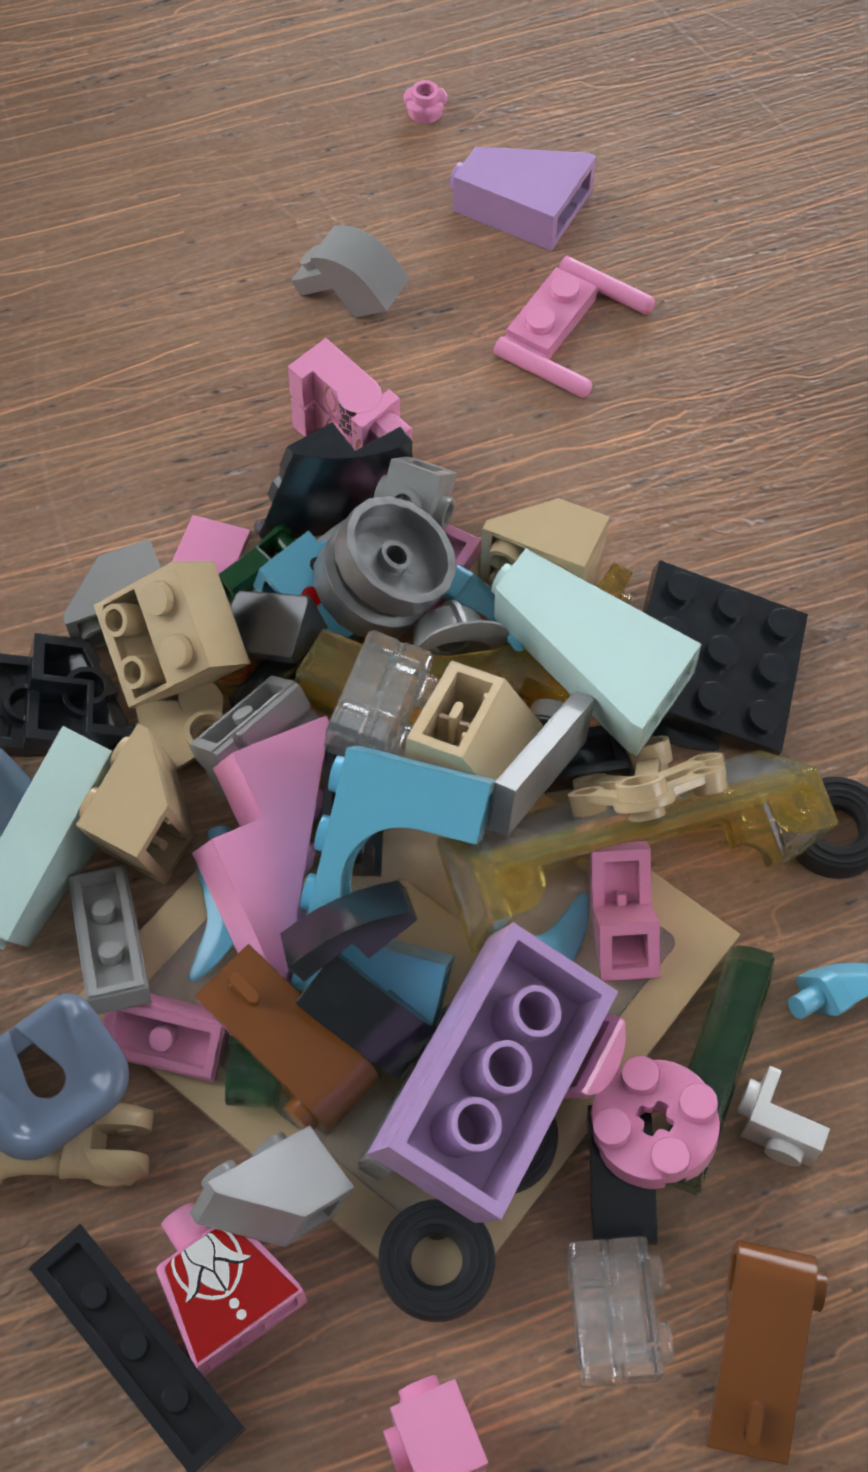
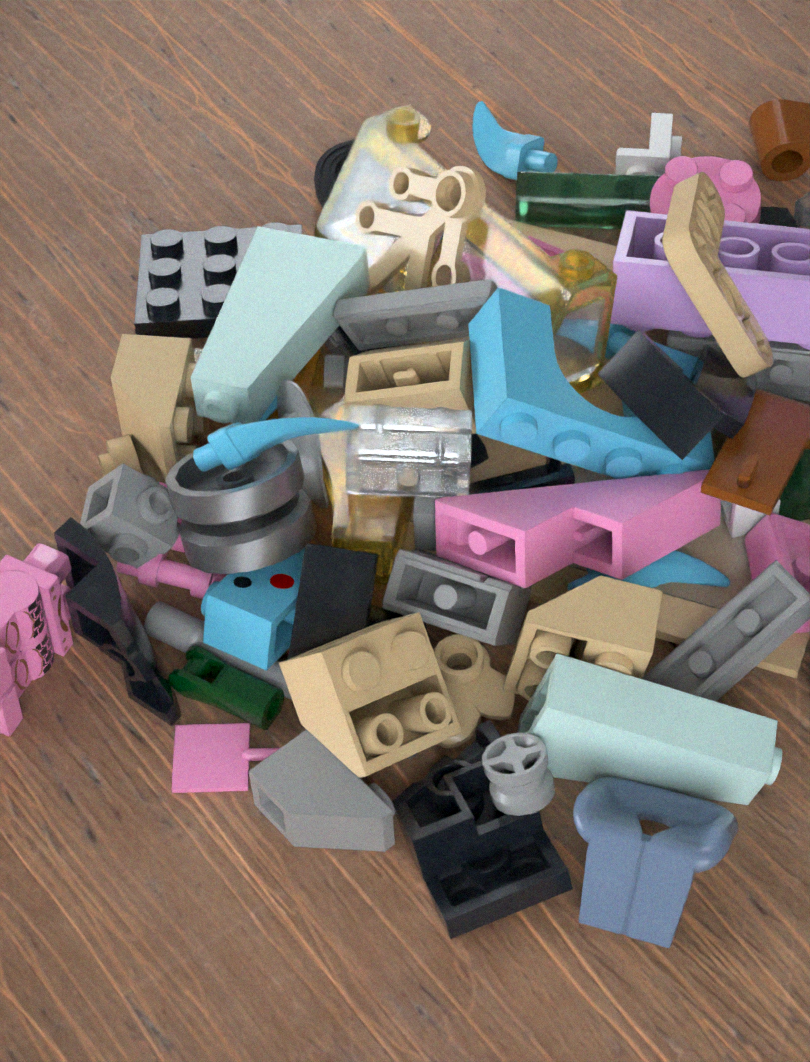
camera: 105 degrees left, 10 degrees down
none -> medium azure bar [193,417,359,472]
none -> light grey wheel [482,733,555,816]
none -> tan beam [662,172,773,378]

